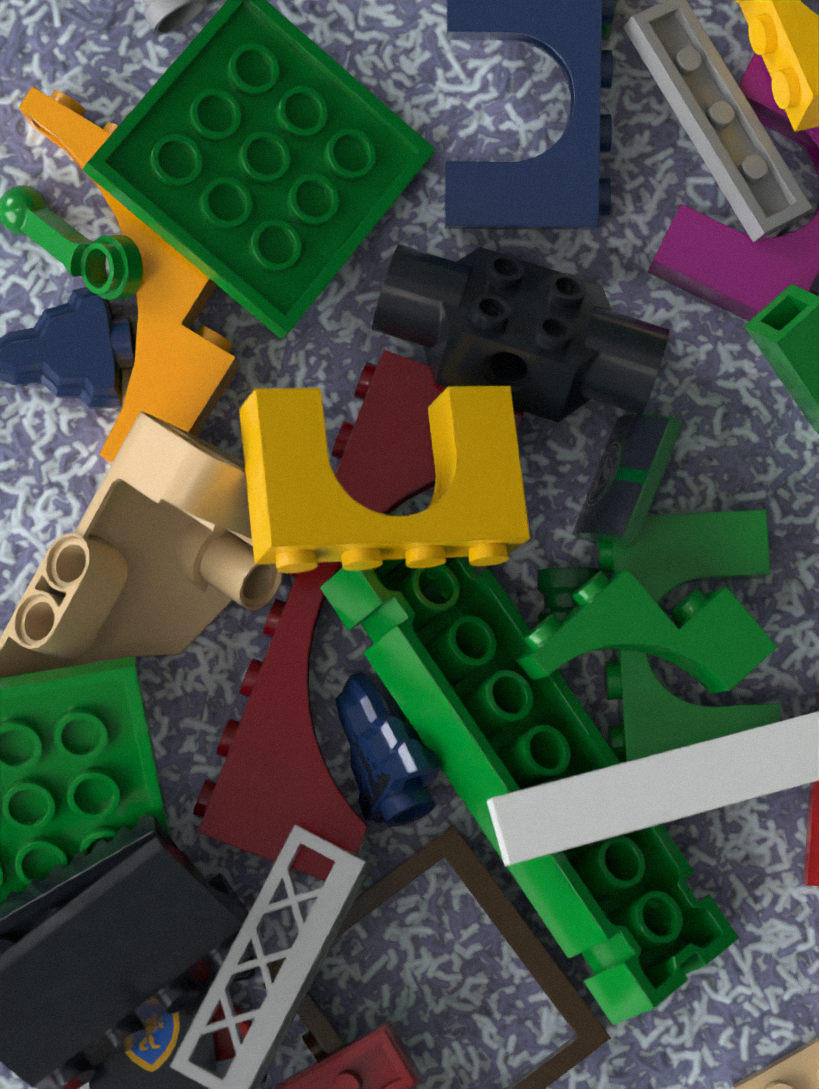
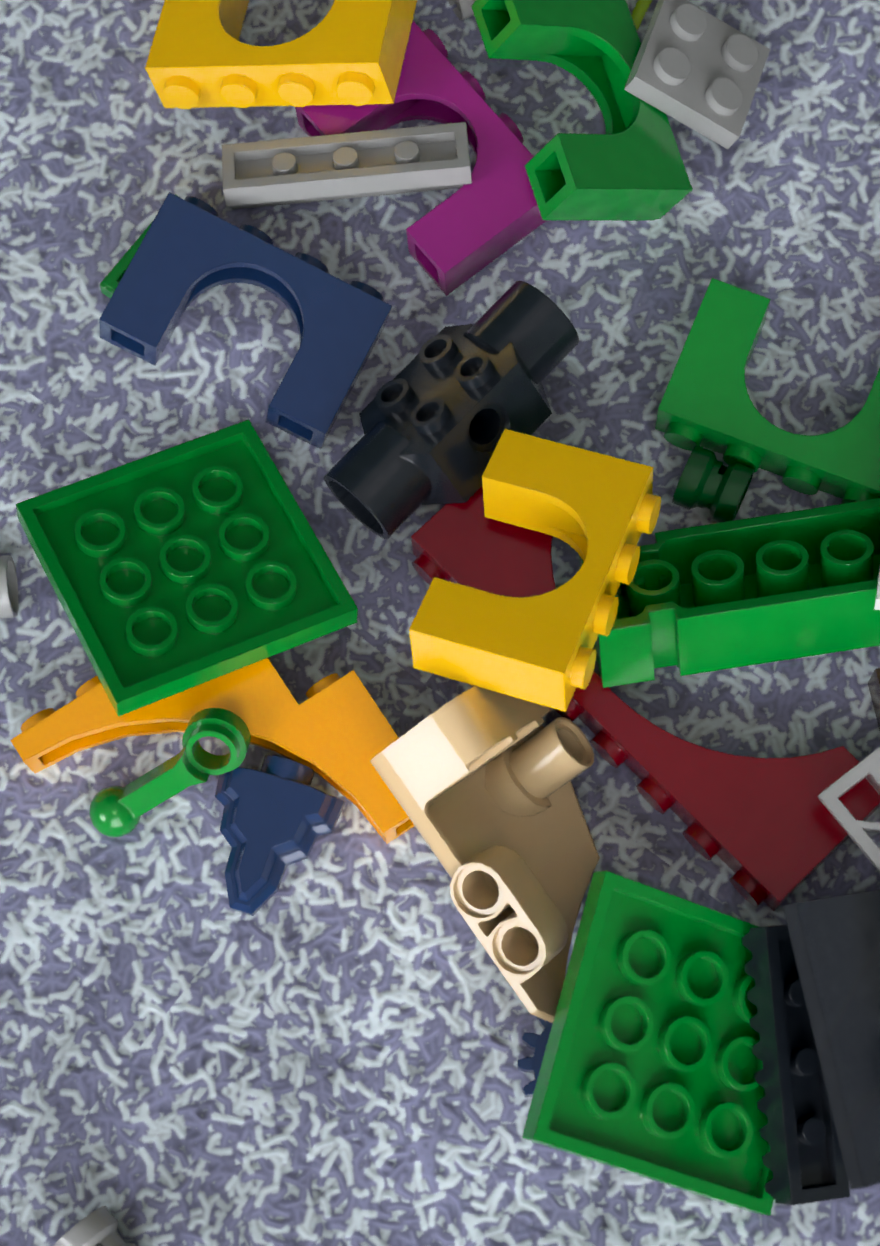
camera: 55 degrees left, 10 degrees down
dark blue rock [335,672,441,827] -> none
green arch [516,569,777,694] -> none
black slope [572,414,683,549] -> none

